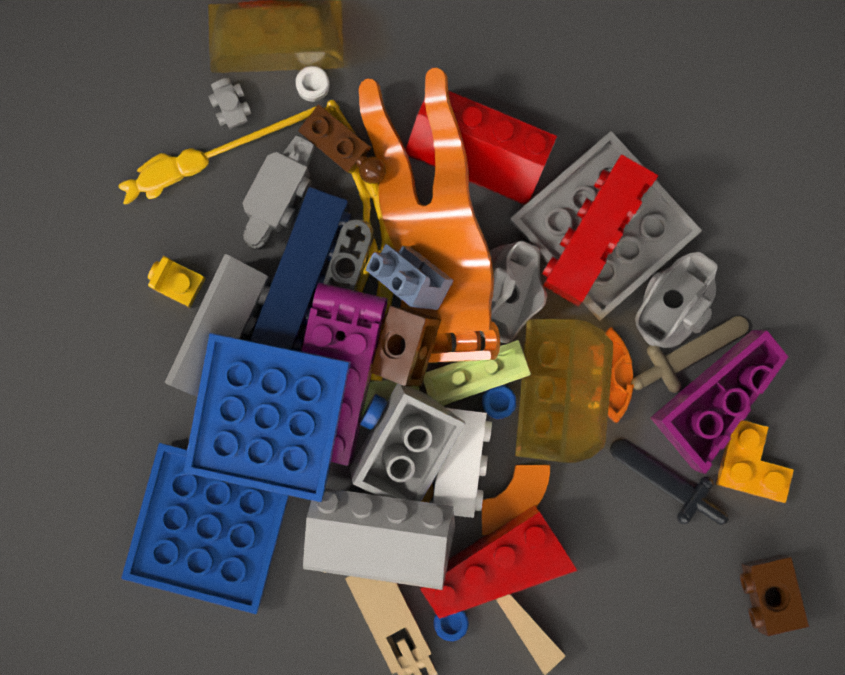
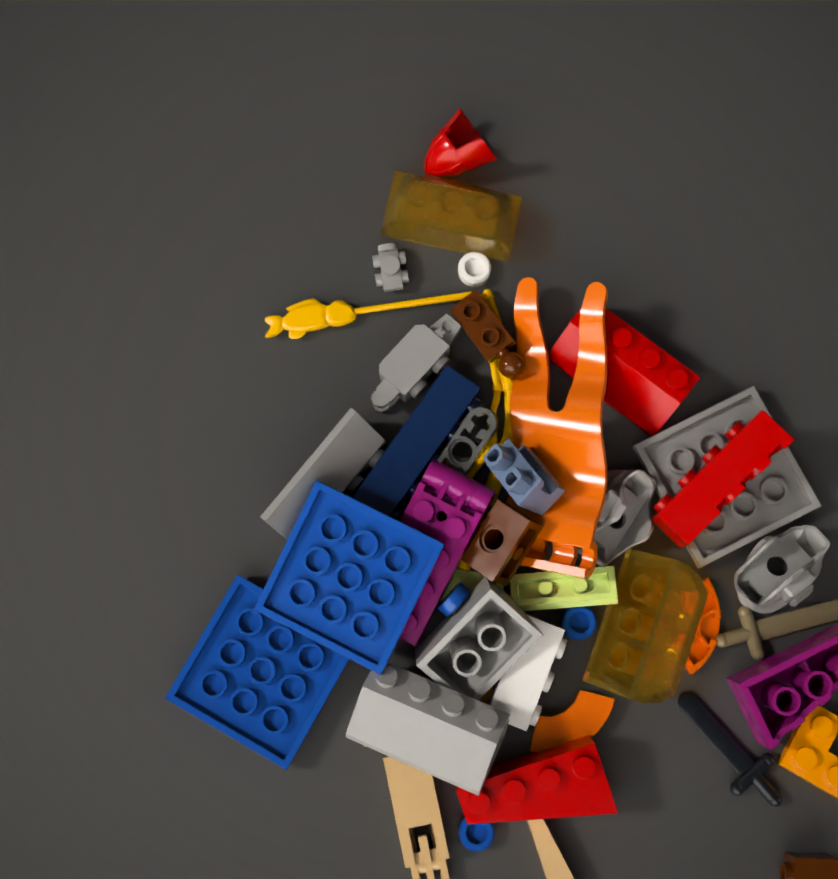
camera: 20 degrees right, 5 degrees down
yellow bracket [148,256,206,308] -> none

